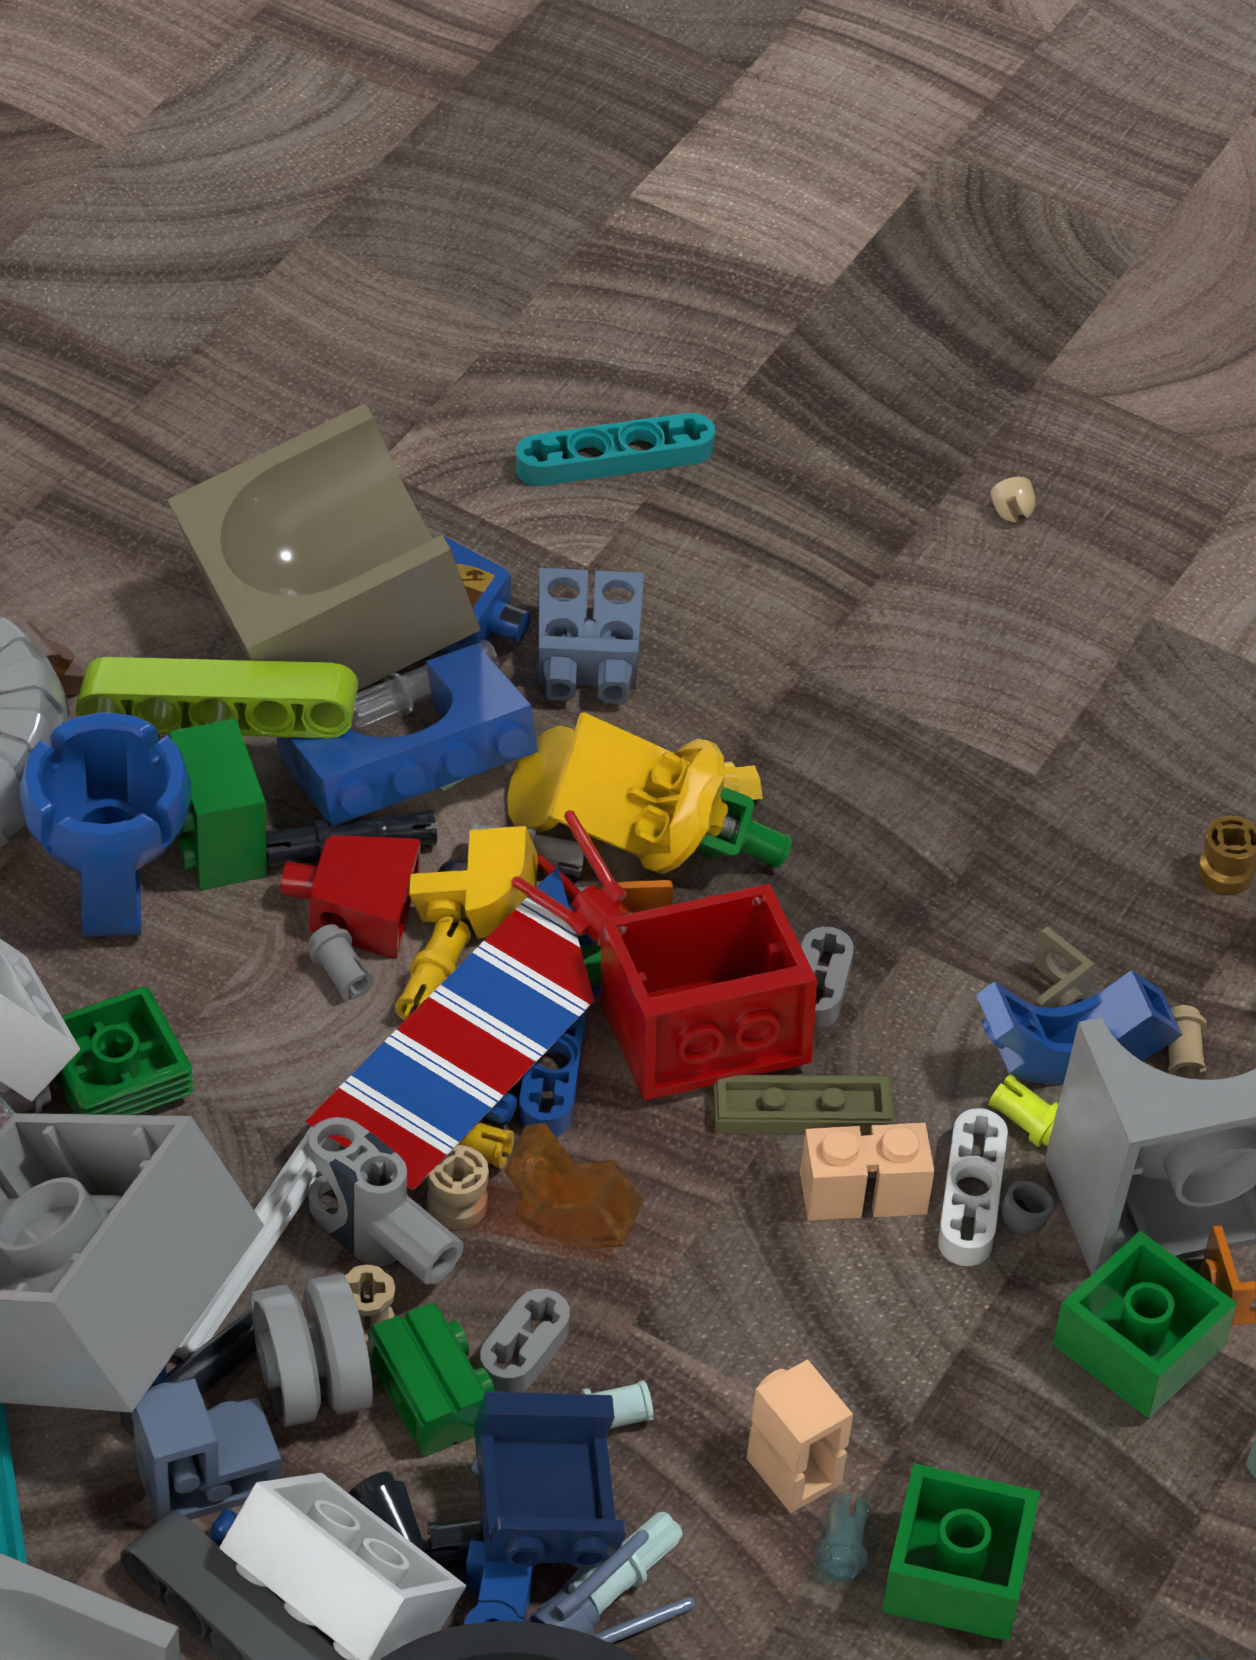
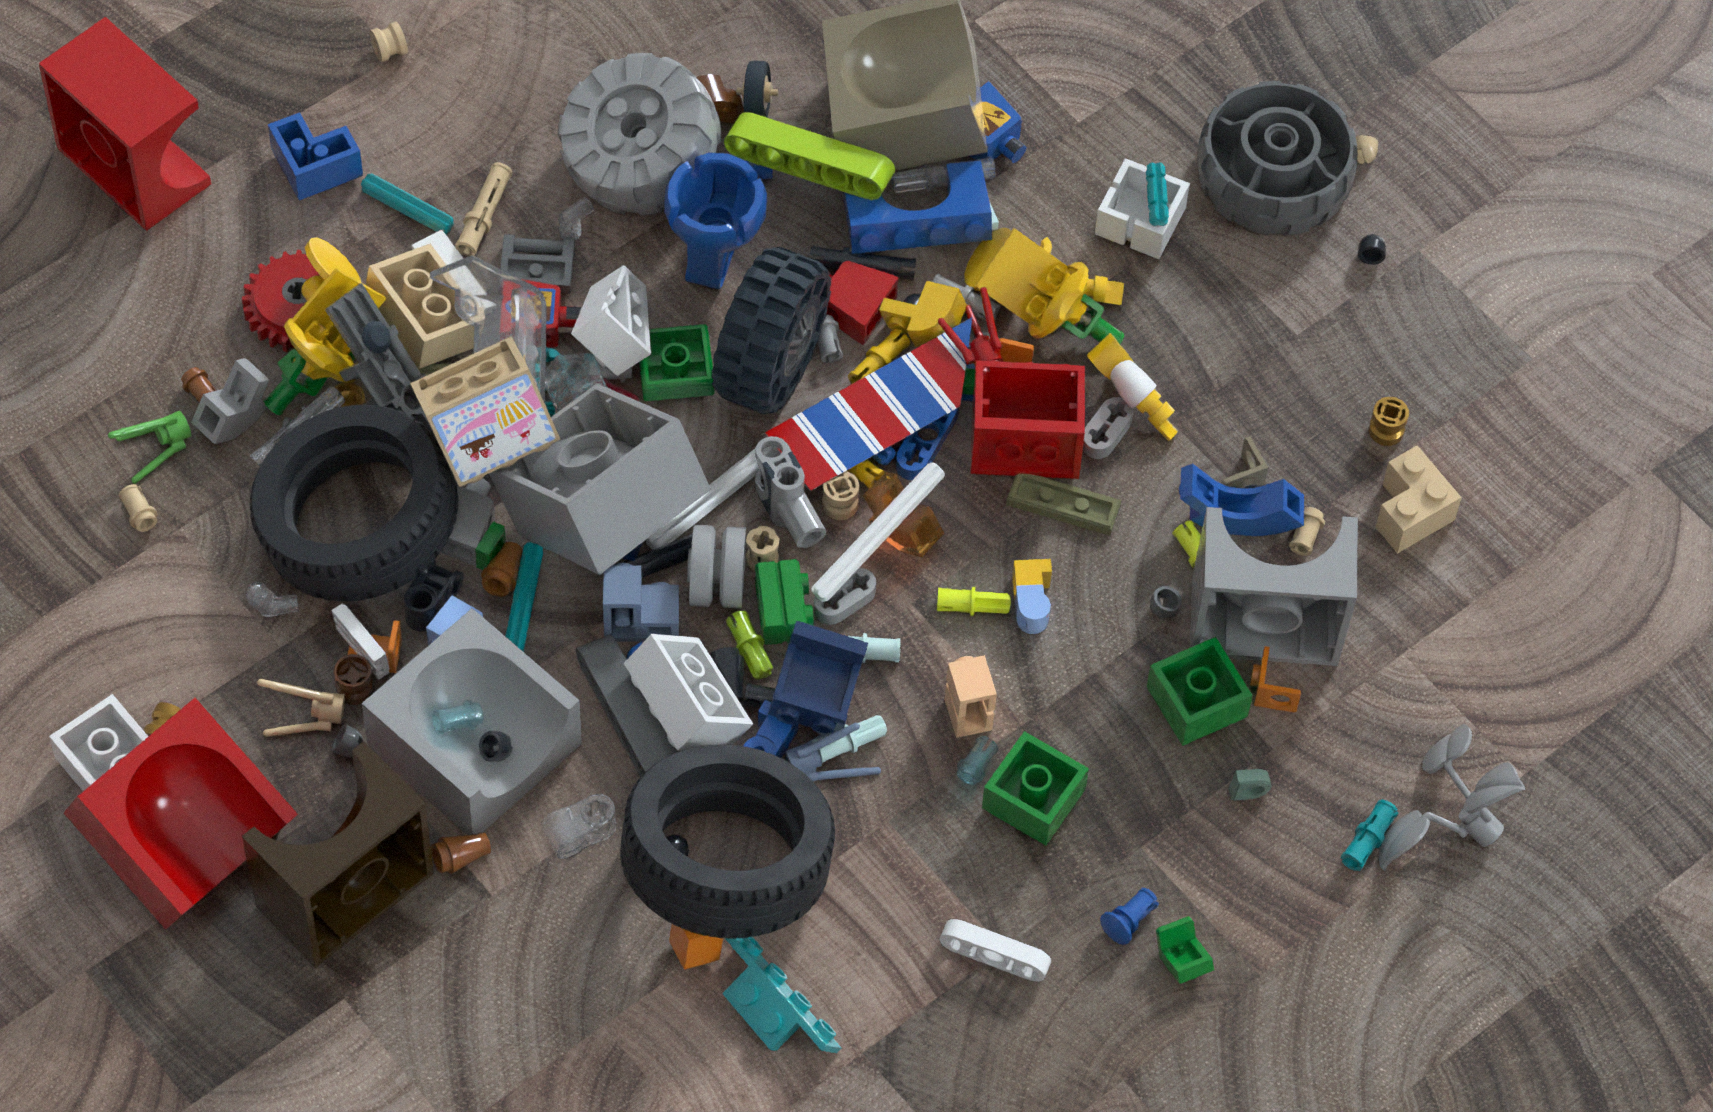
camera: 20 degrees right, 10 degrees up
green brick [169,718,267,891] -> none
teal beam [515,413,715,486] -> none
sand blue hips [537,568,644,704] -> none
light nougat piece [800,1122,934,1221] -> none
white beam [938,1108,1008,1266] -> none
none -> black wheel [712,247,831,414]
none -> lime axle [726,611,773,680]
none -> black wheel [736,60,778,118]
none -> white axle [811,463,945,602]
none -> neon yellow axle [937,587,1011,616]
none -> leg [1012,559,1052,634]
none -> yellow piece [1087,333,1178,441]
none -> white piece [1095,158,1190,259]
none -> teal axle [1146,162,1169,226]
none -> dark grey wheel [1197,81,1358,236]
none -> black hinge [1358,234,1386,265]

